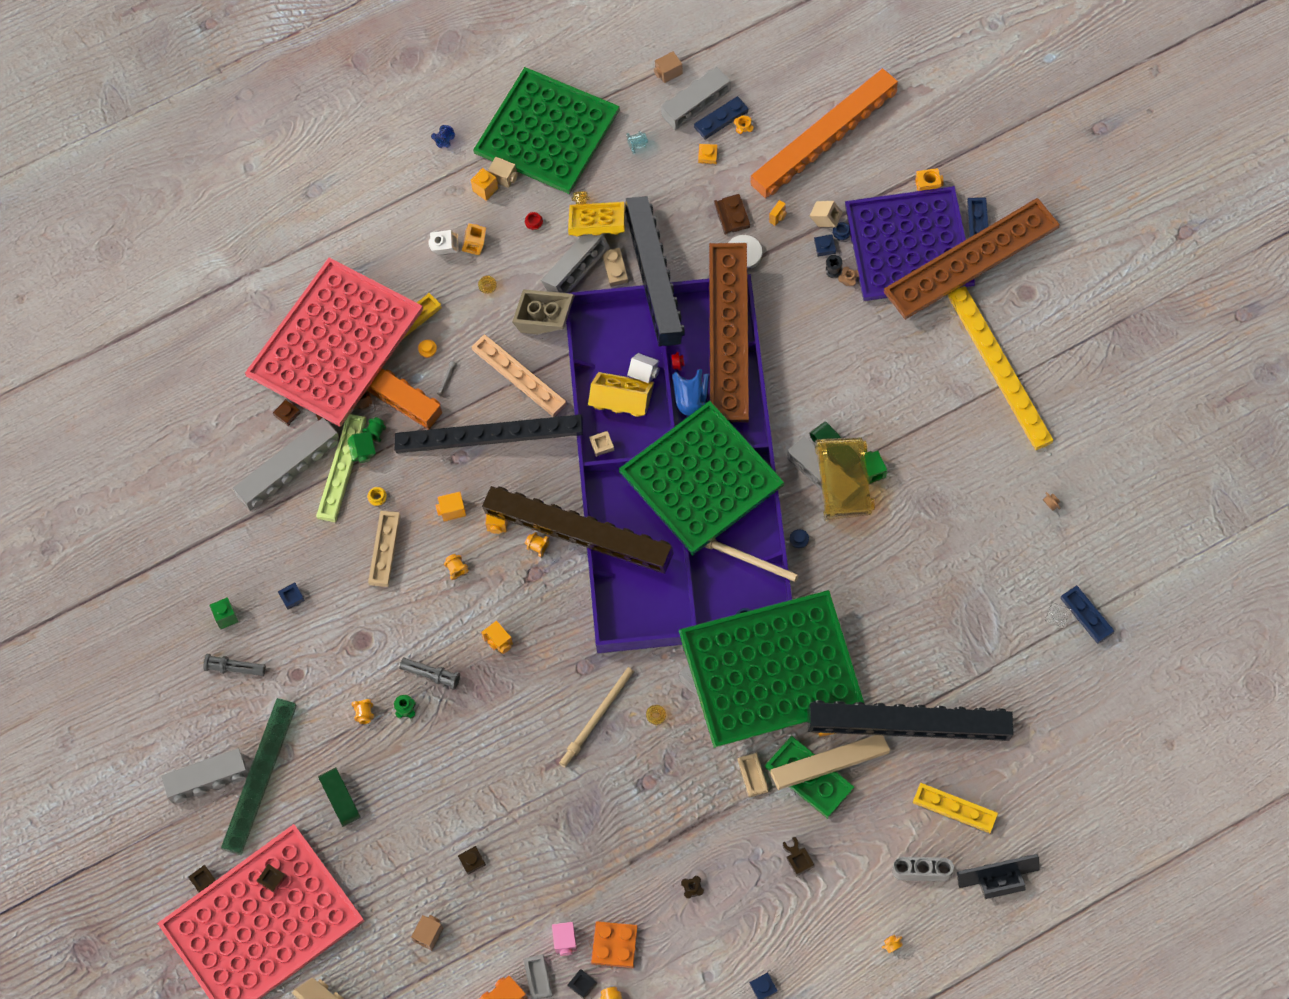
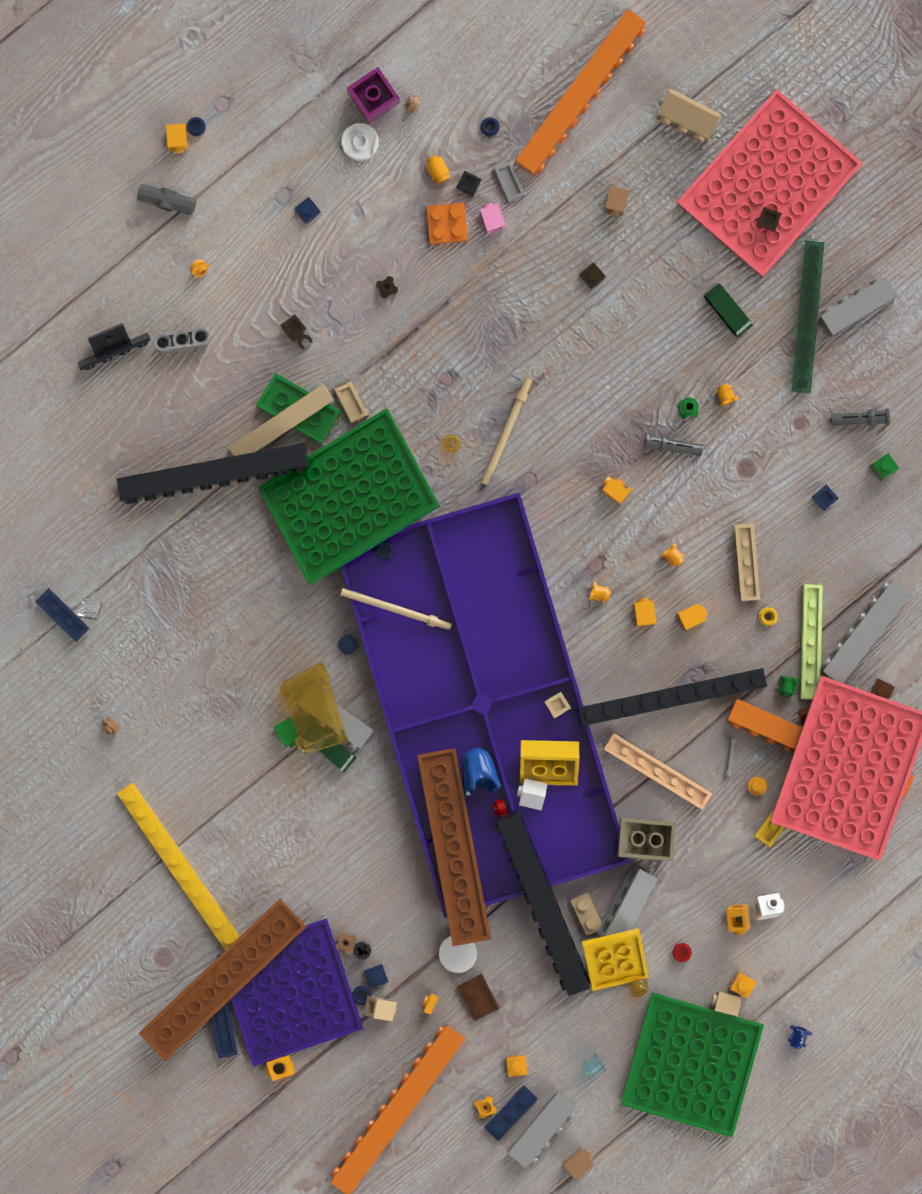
camera: 165 degrees right, 20 degrees up
dark brown plate [188,865,216,893] -> none
green brick [347,432,376,463] -> none
clear yellow plate [478,275,497,294] -> none
dark brown brick [482,486,674,574] -> none
green plate [619,401,784,555] -> none
yellow plate [913,783,998,833] -> none

